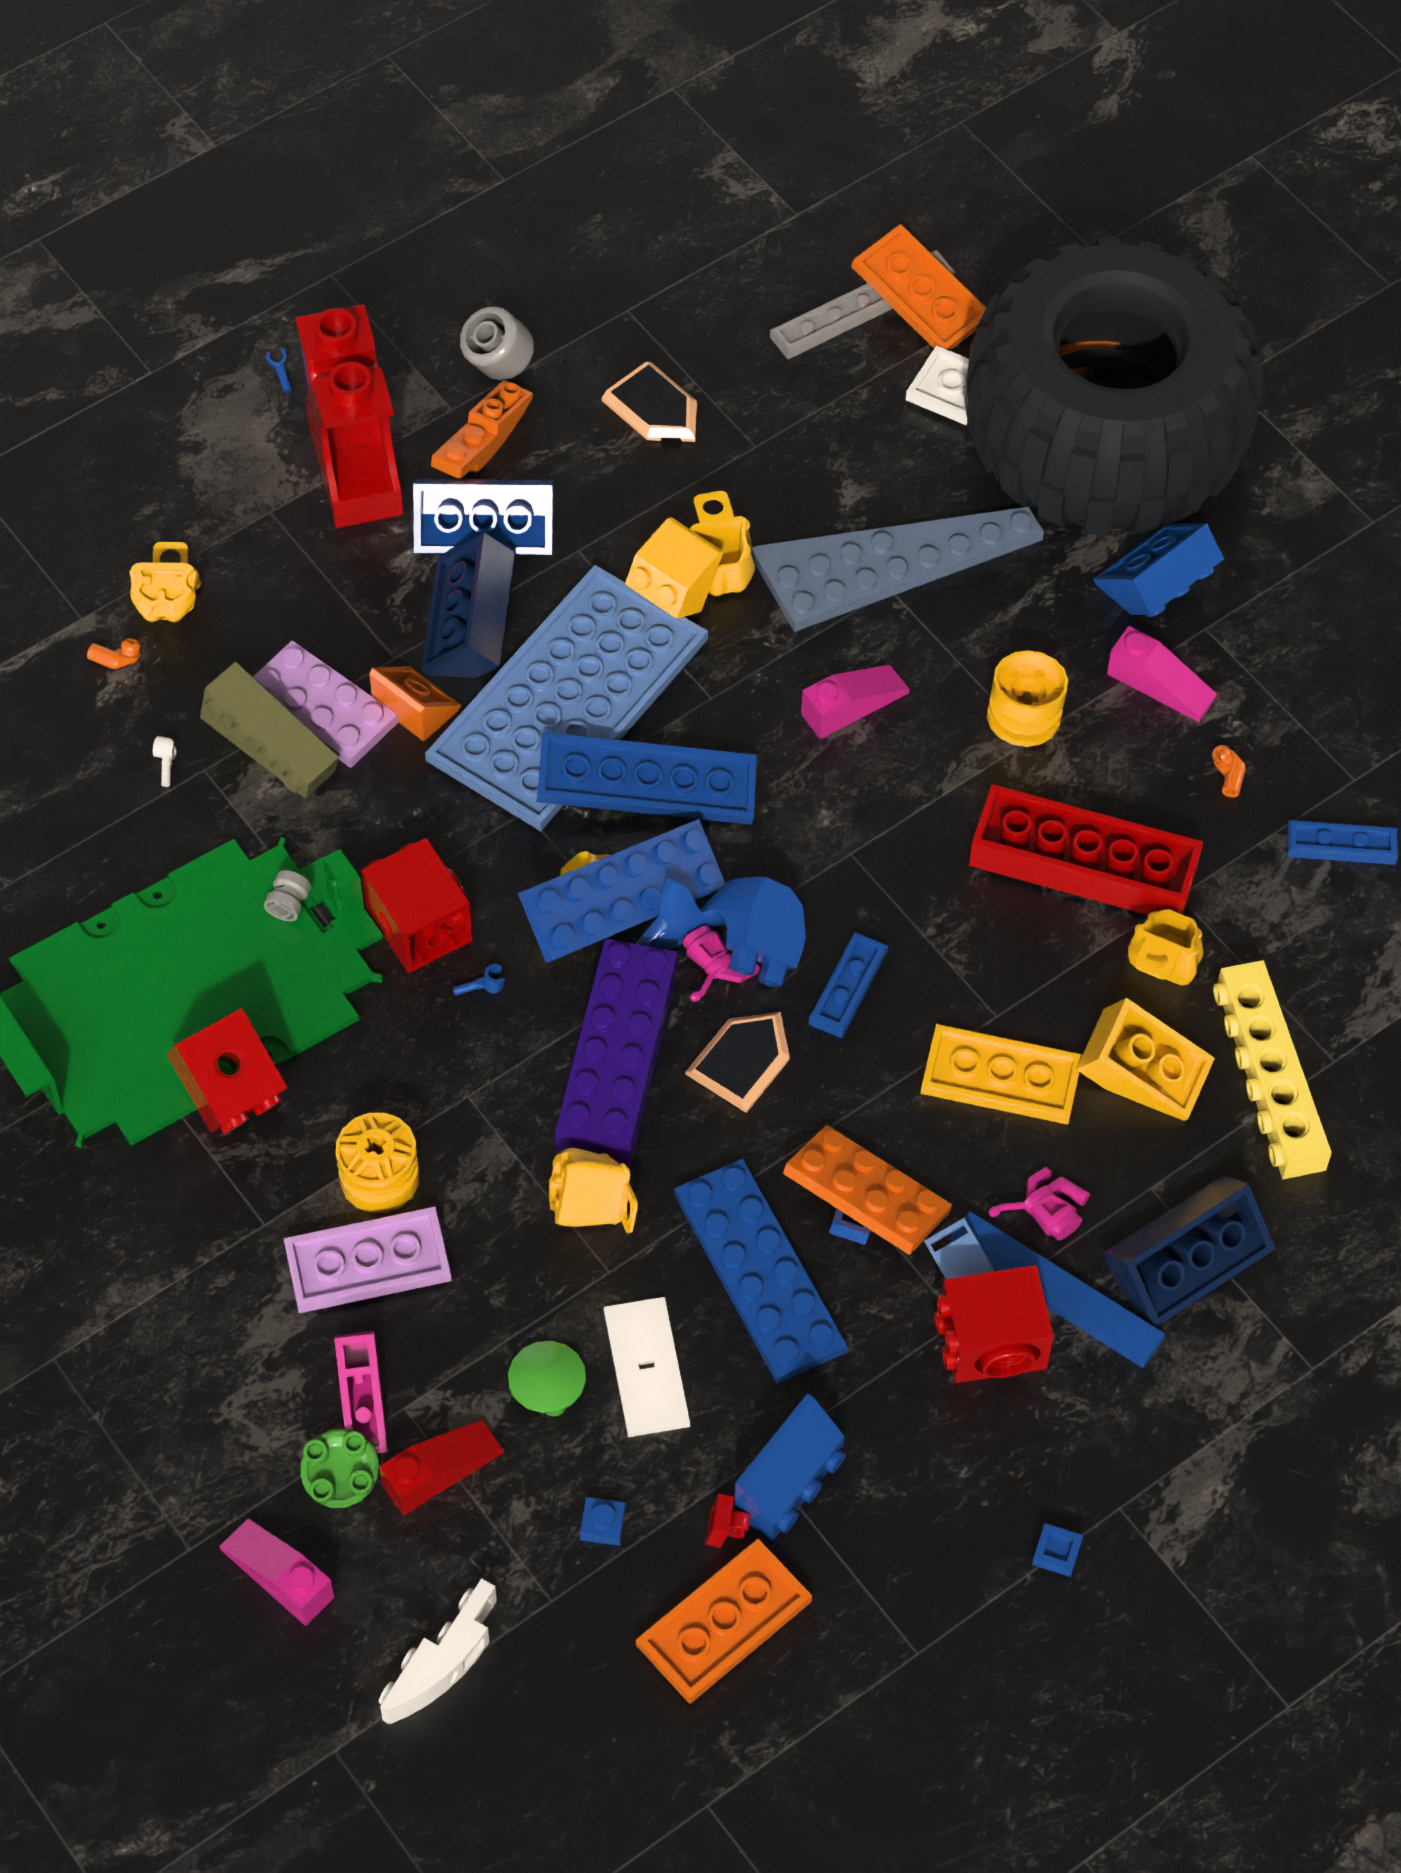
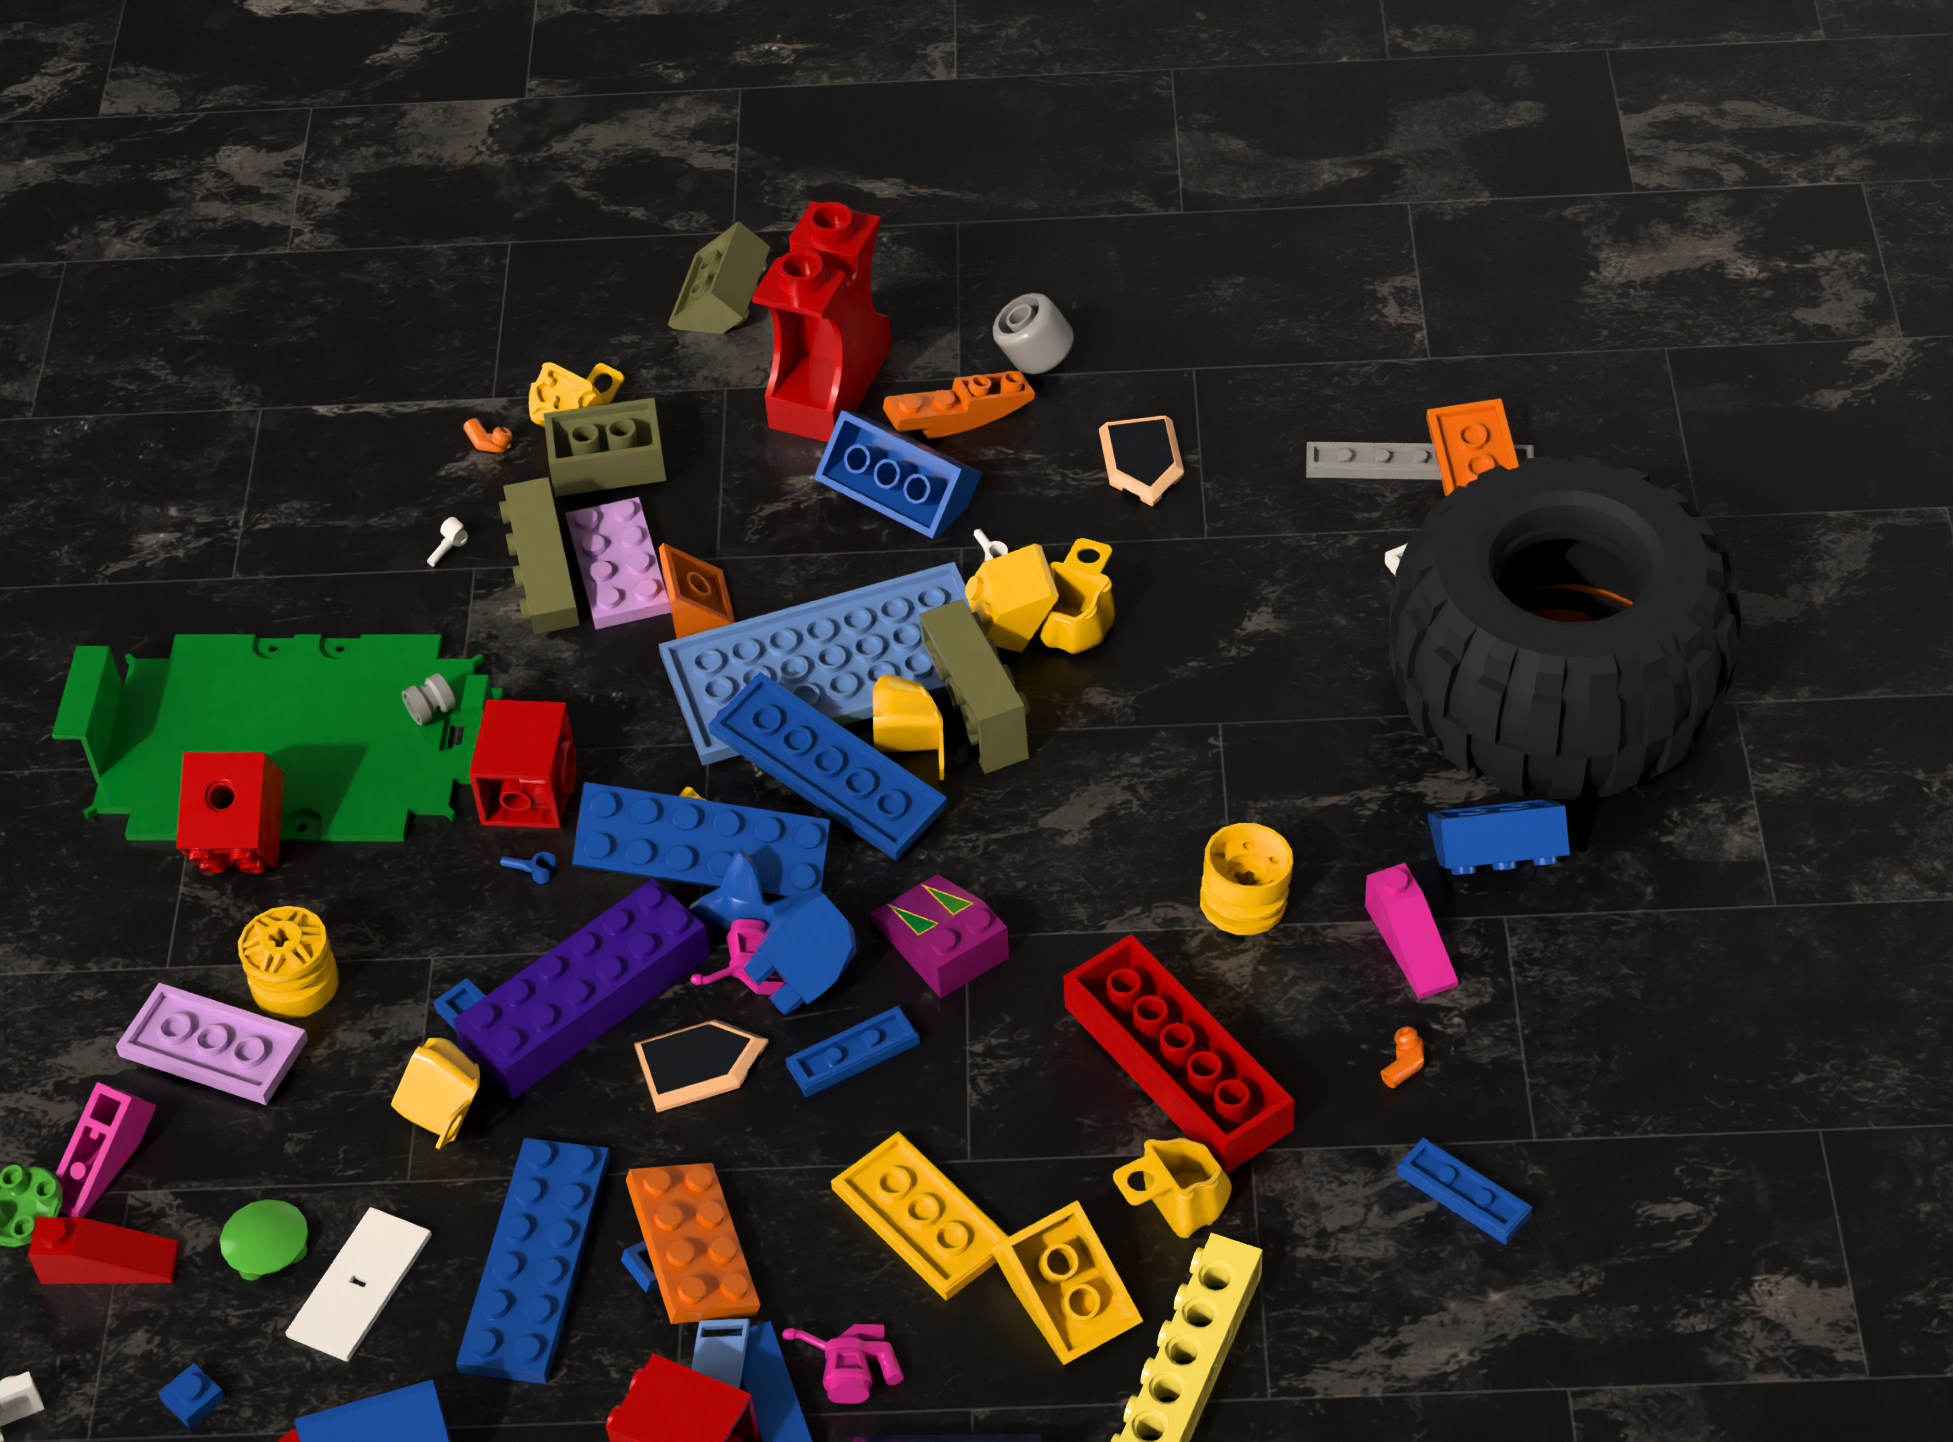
camera: 40 degrees right, 10 degrees down
dark blue slope [421,532,515,679] -> none
sand blue wing [752,507,1044,632] -> none
dark pink slope [801,665,909,739] -> none
none -> blue plate [433,978,486,1029]
none -> olive slope [543,398,666,497]
none -> olive slope [668,221,770,334]
none -> magenta slope [869,874,1009,999]
none -> yellow piece [872,674,944,781]
none -> olive wedge [919,599,1030,774]
none -> white hand [974,529,1008,562]

